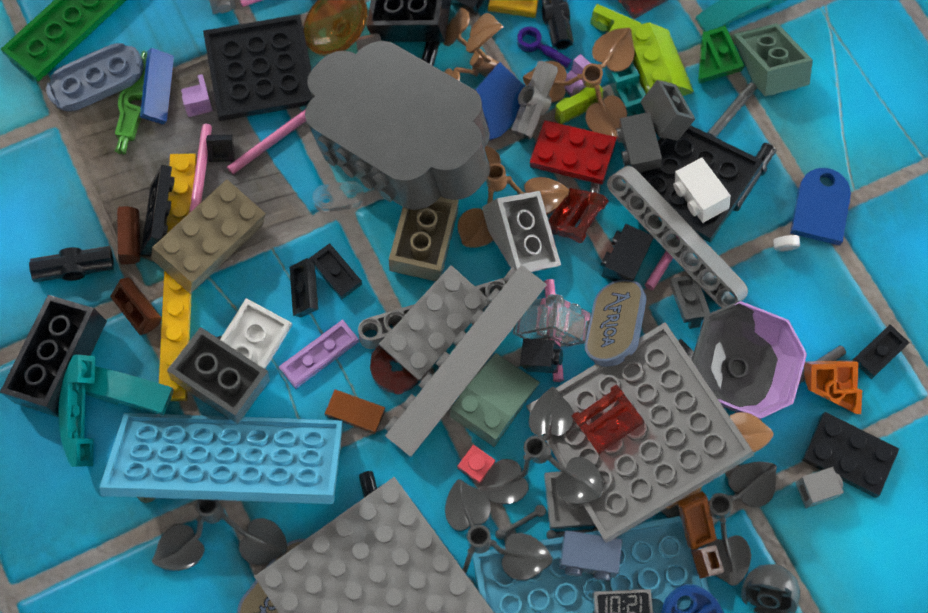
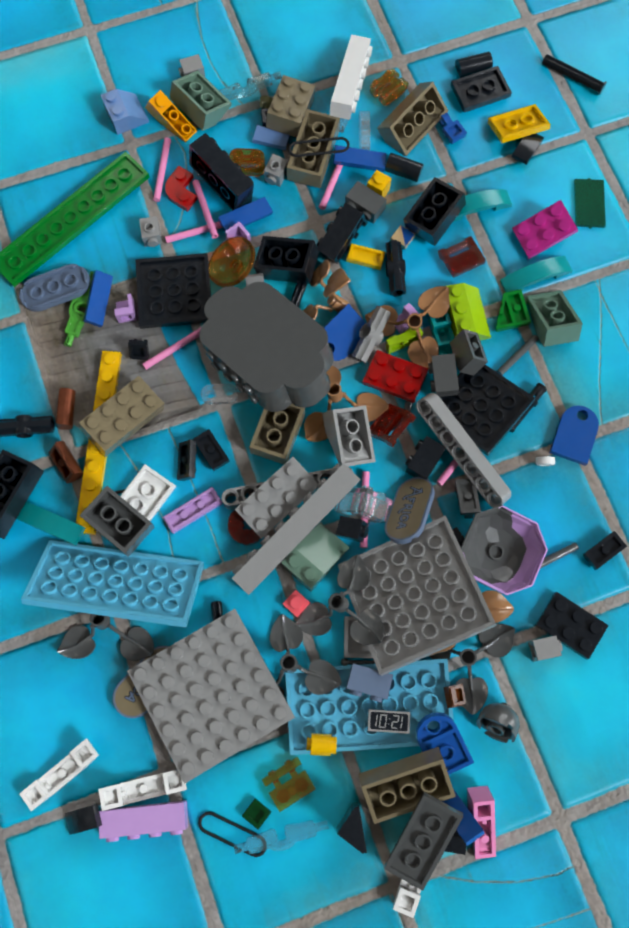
camera: 10 degrees right, 5 degrees up
teal slope [59,355,95,467] -> none
black plate [140,165,175,257] -> none
bright pink piece [189,124,212,213] -> none
dark orange tile [325,389,385,434] -> none
dark grey hinge [495,505,546,540] -> none
dark purple piece [517,26,572,68] -> none
clear red plate [571,384,645,454] -> none
lime slope [590,4,641,32] -> none
white brick [673,158,731,223] -> none
dark orange tile [677,491,717,551] -> none
orange slope [804,361,862,414] -> none

